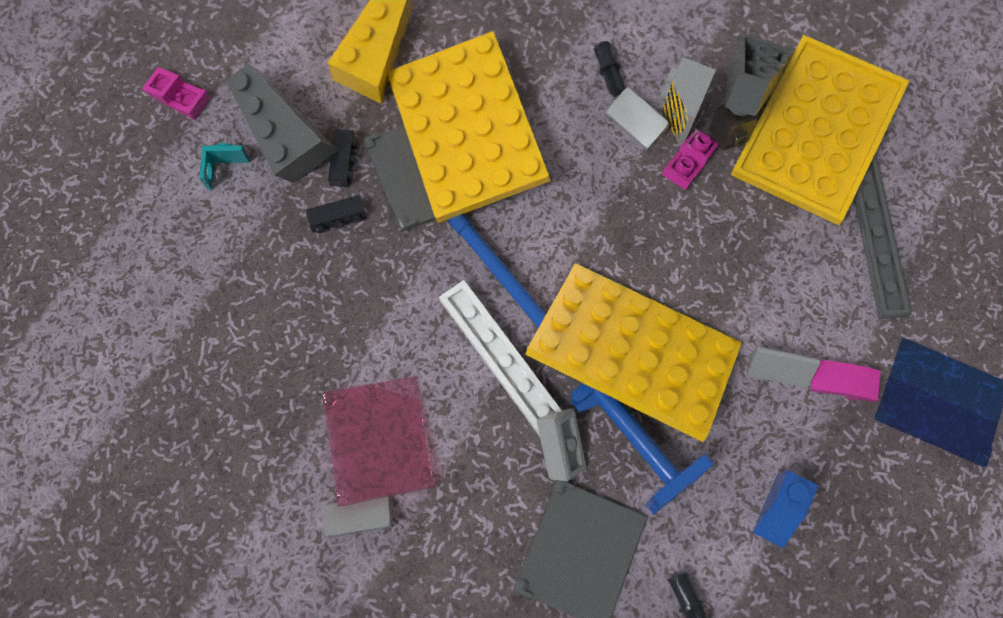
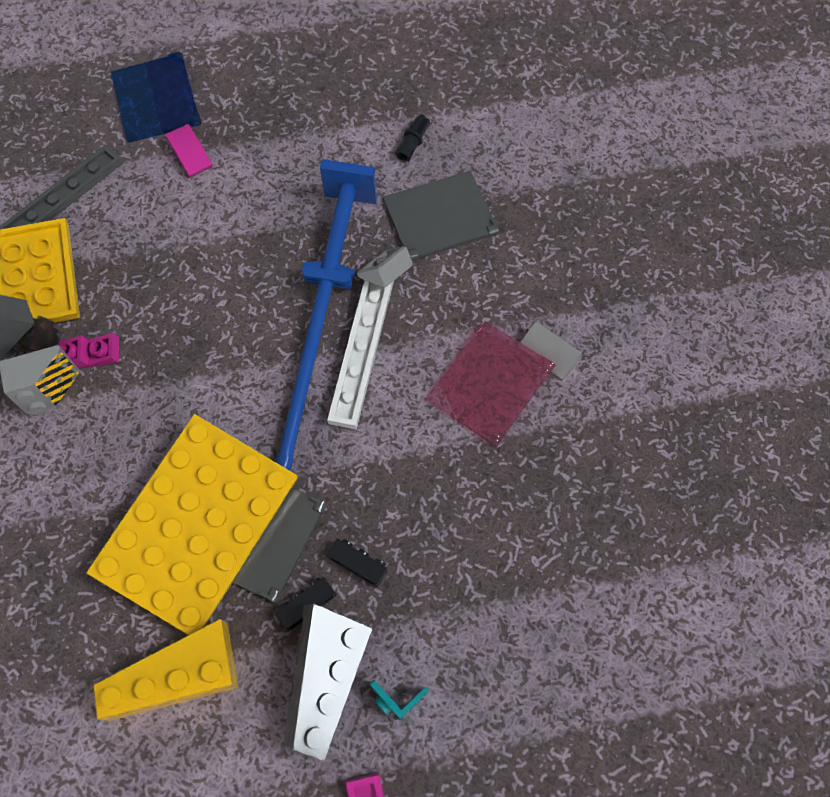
camera: 130 degrees left, 5 degrees down
yellow plate [525,263,742,442] -> none
black axle [593,41,626,97] -> none
light grey slope [605,87,669,151] -> none
light grey slope [747,346,820,388] -> none
blue slope [752,470,818,548] -> none

